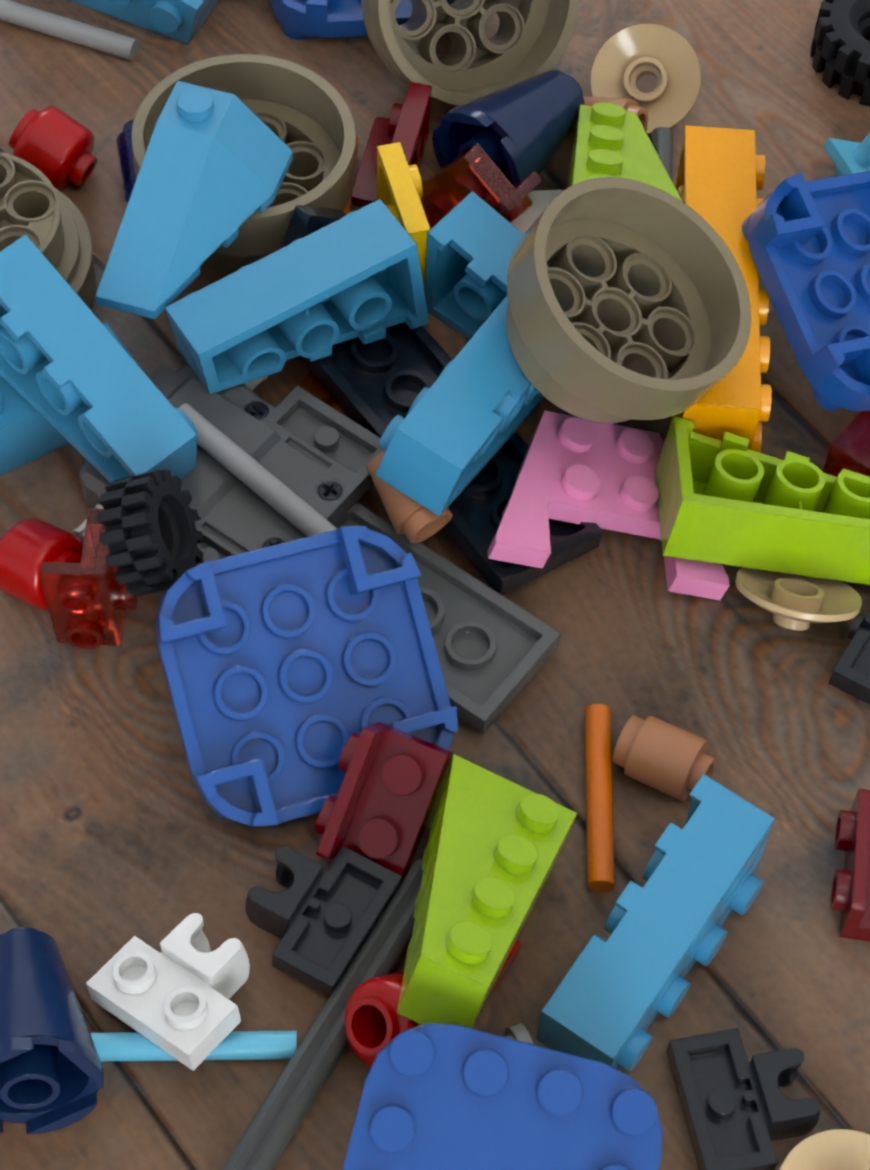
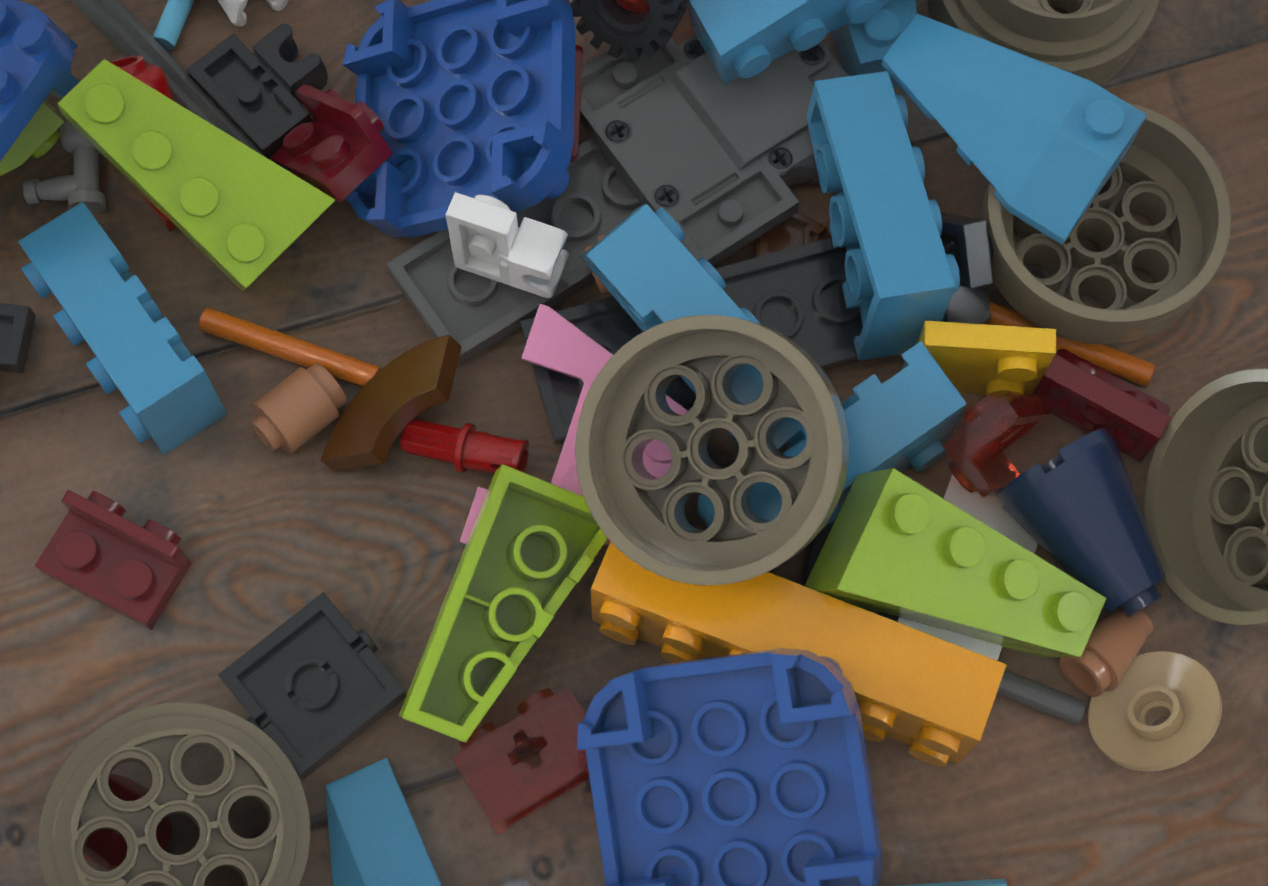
camera: 110 degrees right, 15 degrees up
red head [9,106,98,191] -> none
light grey bar [179,403,337,537] -> none
tan dish [735,567,862,631] -> none
none -> reddish brown tile [321,335,462,472]
none -> red axle [400,418,529,474]
none -> white plate [445,192,569,298]

